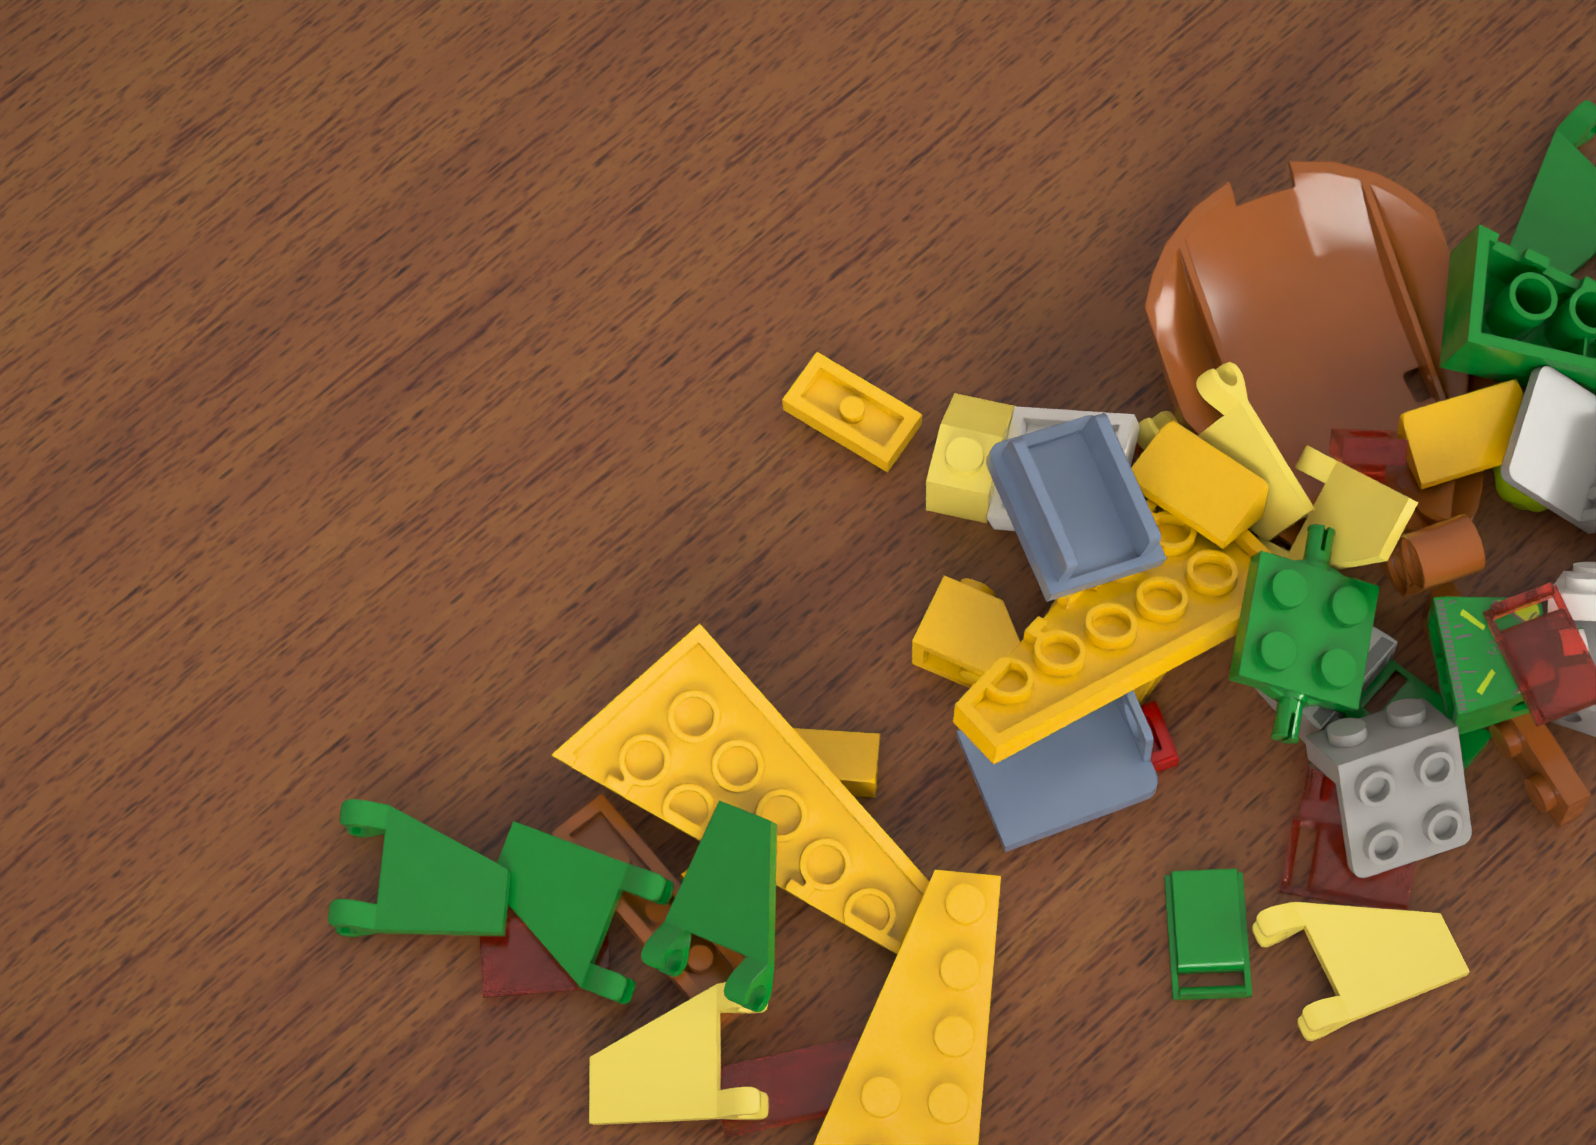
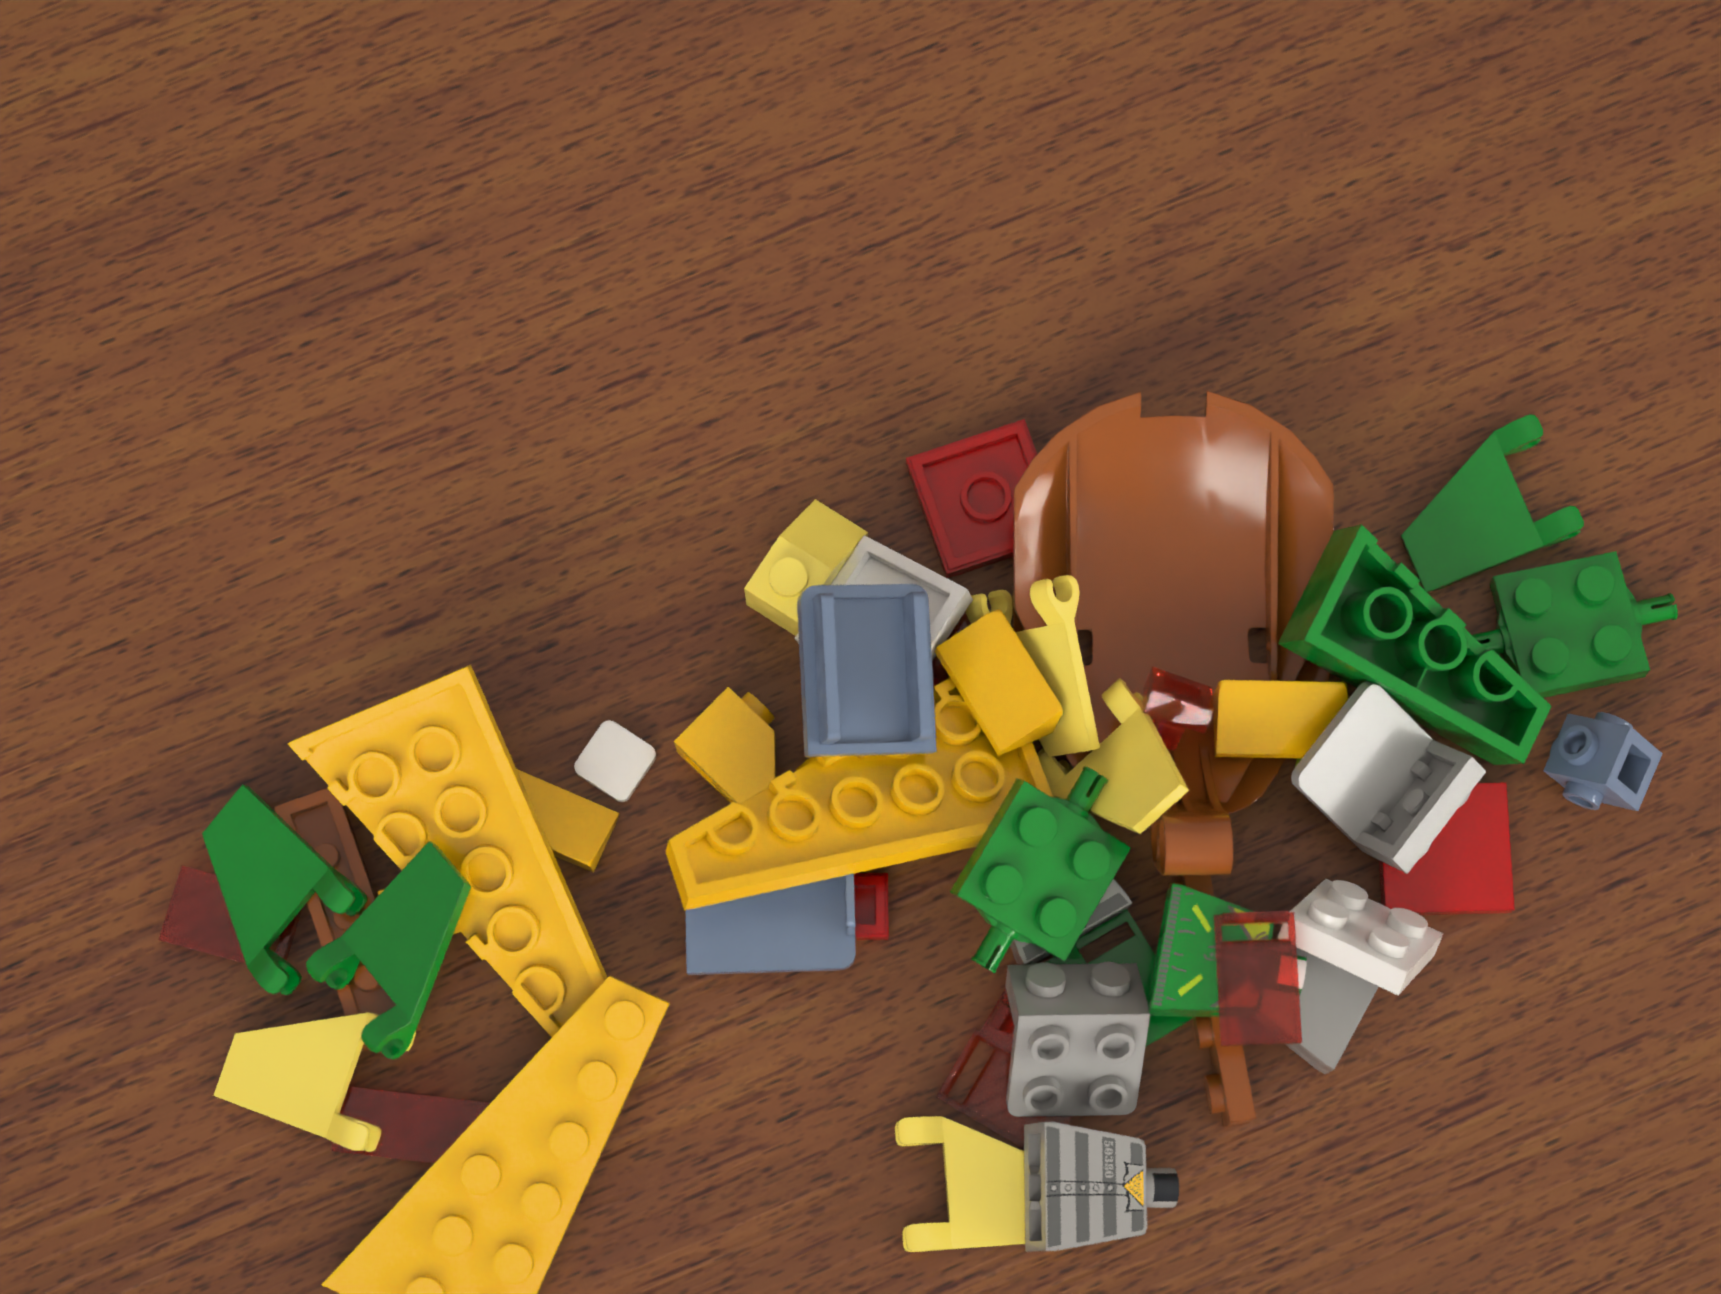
camera: 15 degrees right, 10 degrees up
green flag [328,799,511,937] -> none
yellow plate [782,352,922,473] -> none
green piece [1164,869,1252,1000] -> none
none -> white piece [574,720,656,802]
none -> red tile [906,419,1037,579]
none -> light grey torso [1024,1122,1179,1252]

